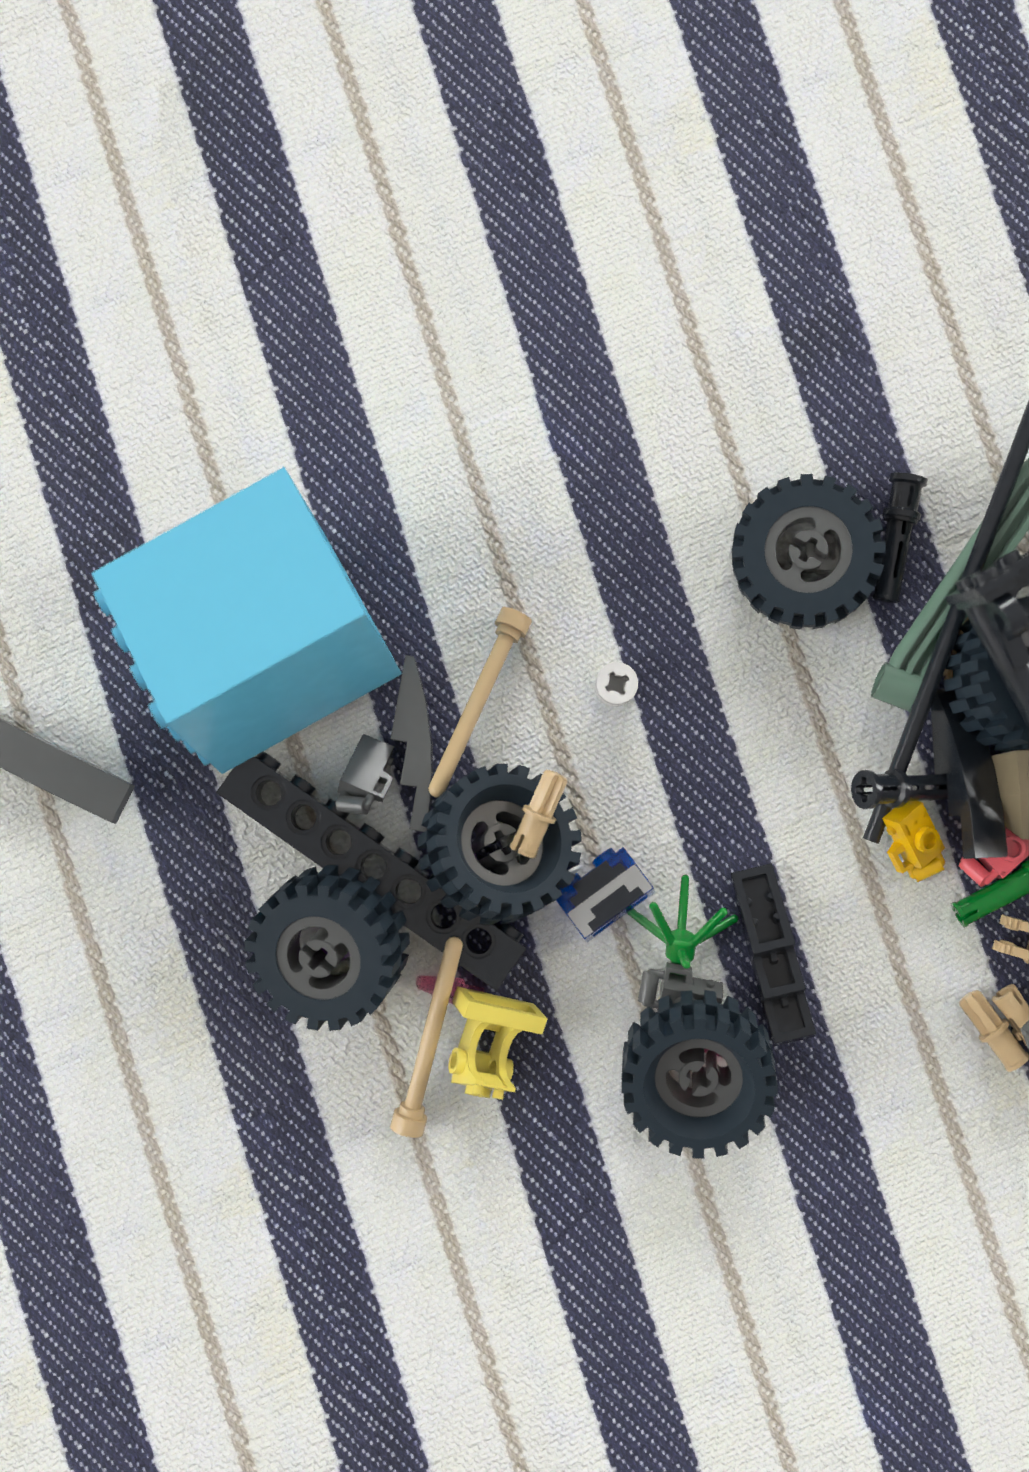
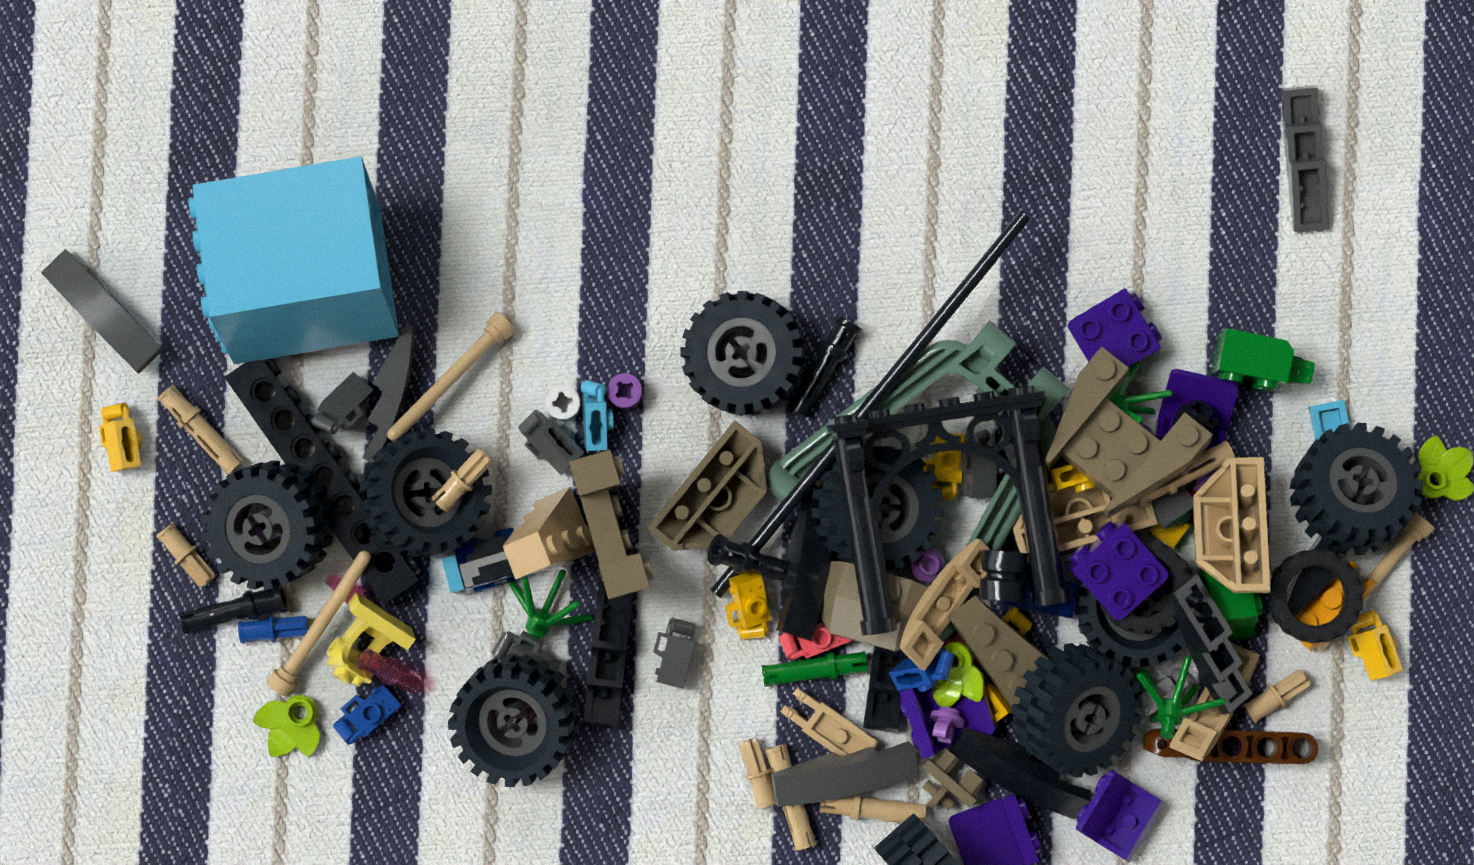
camera: 20 degrees right, 0 degrees up
none -> yellow piece [99,403,142,472]
none -> tan axle [156,523,215,588]
none -> tan pin [157,384,244,476]
none -> black pin [179,585,288,634]
none -> blue axle [238,615,309,644]
none -> lime plate [253,695,320,757]
none -> blue piece [333,684,402,745]
none -> clear pink pin [357,648,424,694]
none -> medium azure tile [442,555,467,593]
none -> tan wedge [503,486,596,579]
none -> dark grey piece [518,410,584,476]
none -> dark tan wedge [569,450,655,599]
none -> medium azure piece [581,380,613,451]
none -> medium lavender wheel [607,373,643,409]
none -> dark tan wedge [646,420,767,551]
none -> dark grey piece [653,618,696,689]

